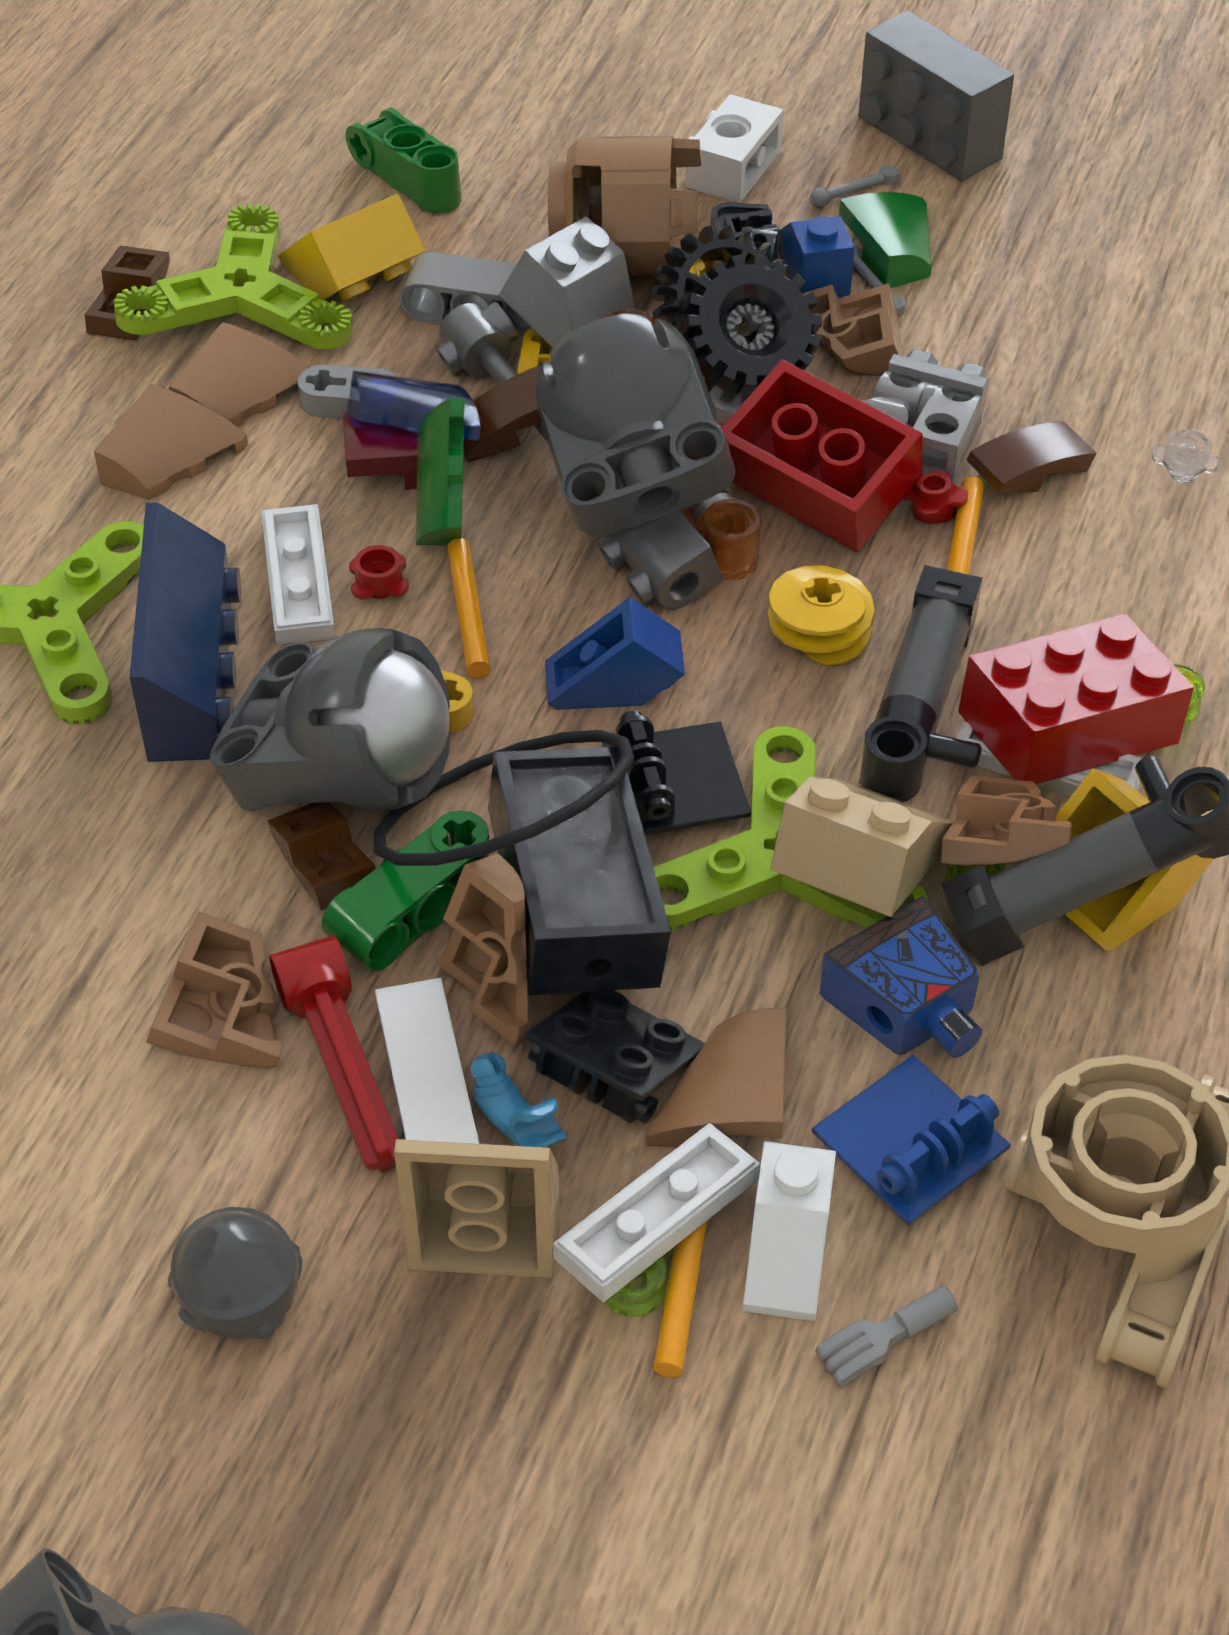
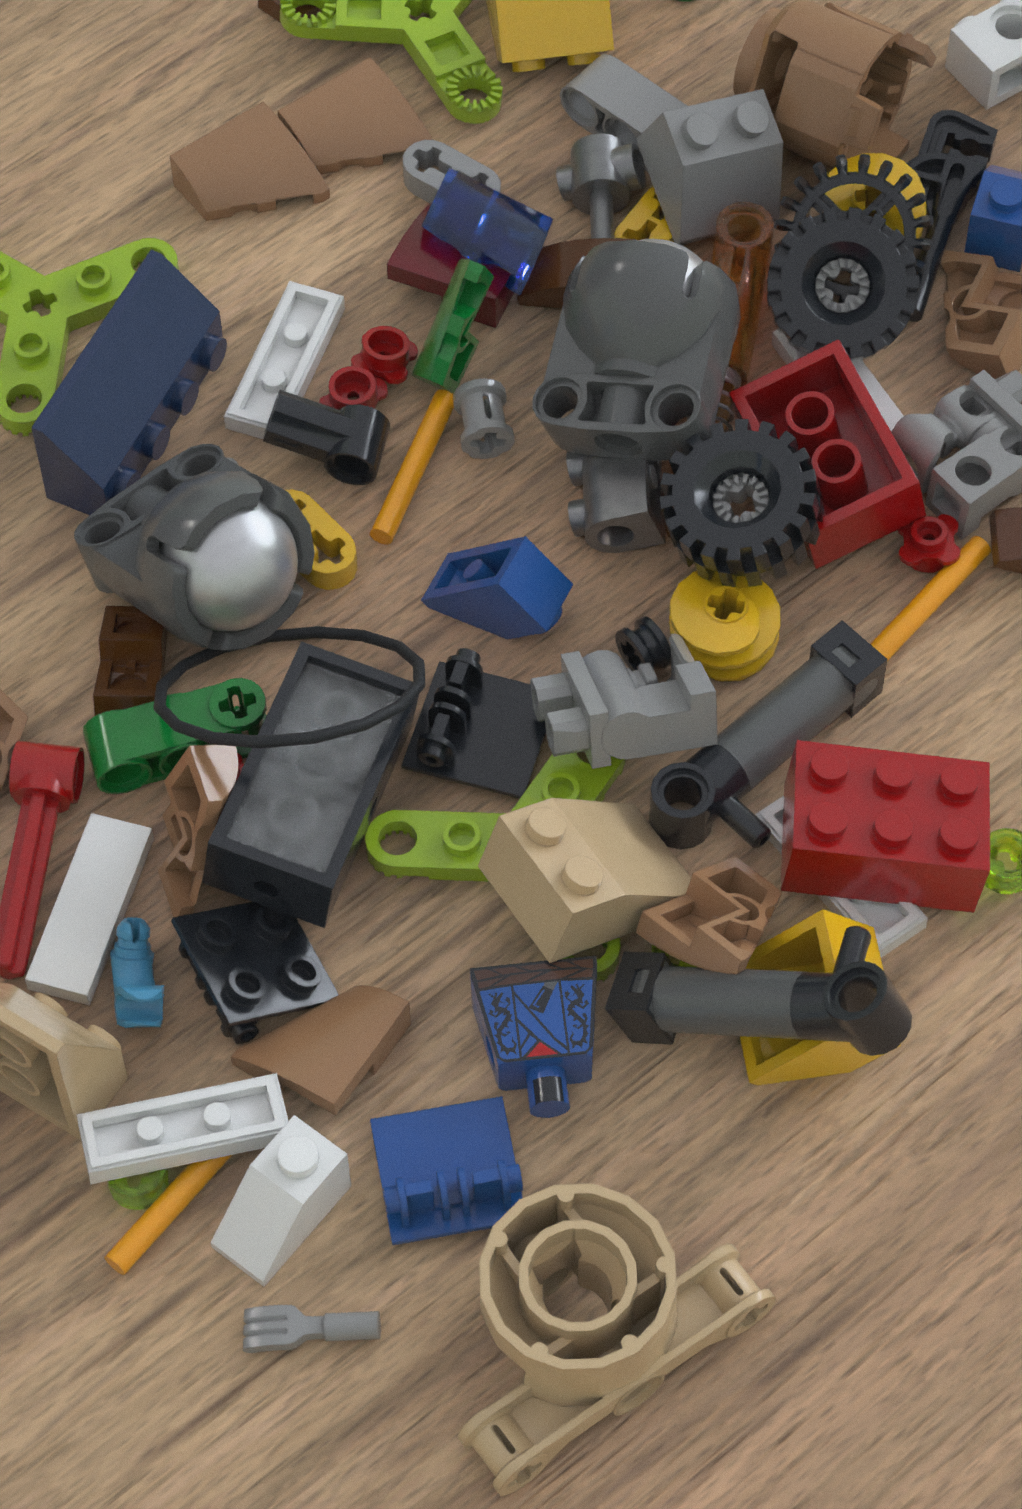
camera: 30 degrees right, 10 degrees up
none -> black piece [263,390,390,485]
none -> red plate [351,326,418,384]
none -> light grey bush [453,378,514,459]
none -> light grey hips [530,634,718,769]
none -> black bush [615,616,671,671]
none -> black bush [660,419,824,587]

